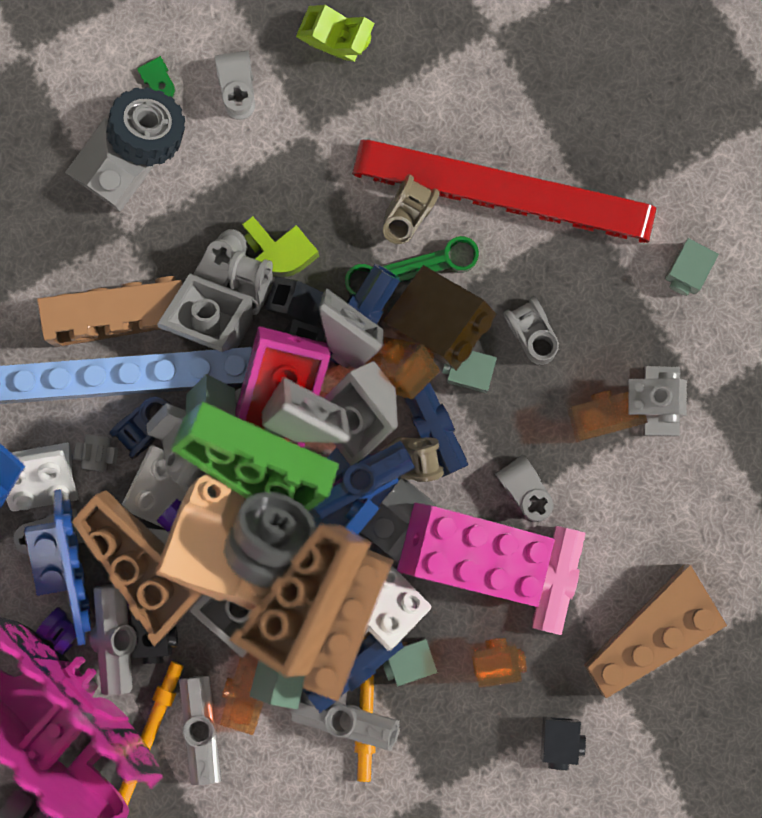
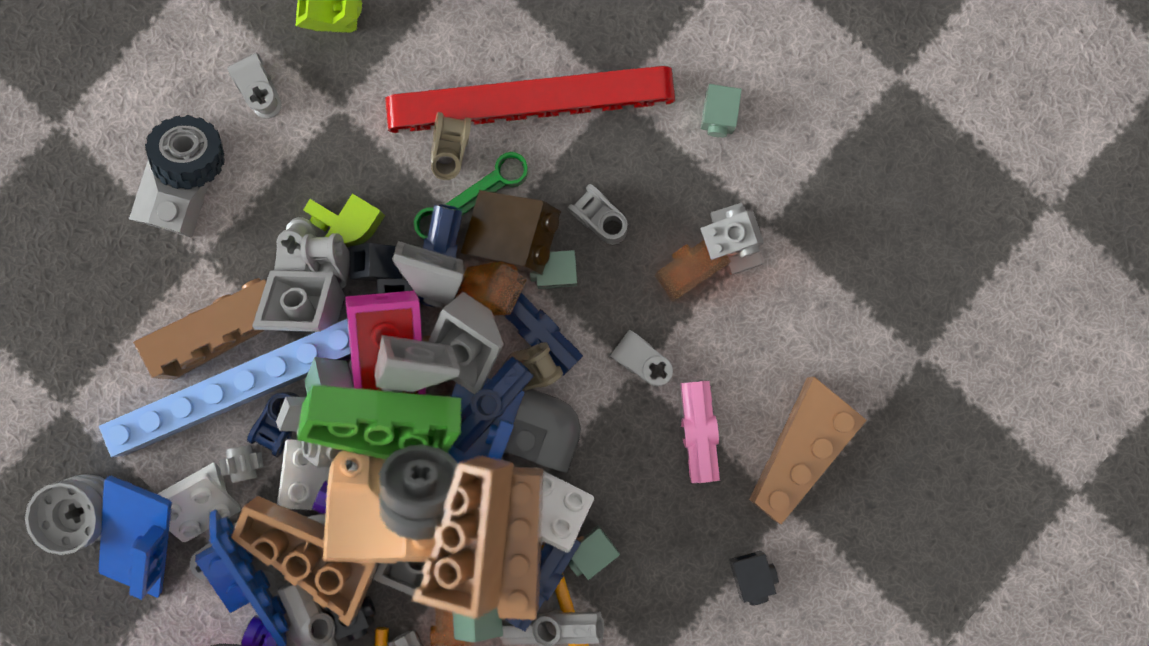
camera: 20 degrees left, 0 degrees up
green piece [137,56,175,98] -> none
dark pink brick [397,502,555,607] -> none
clear orange brick [471,637,527,688] -> none

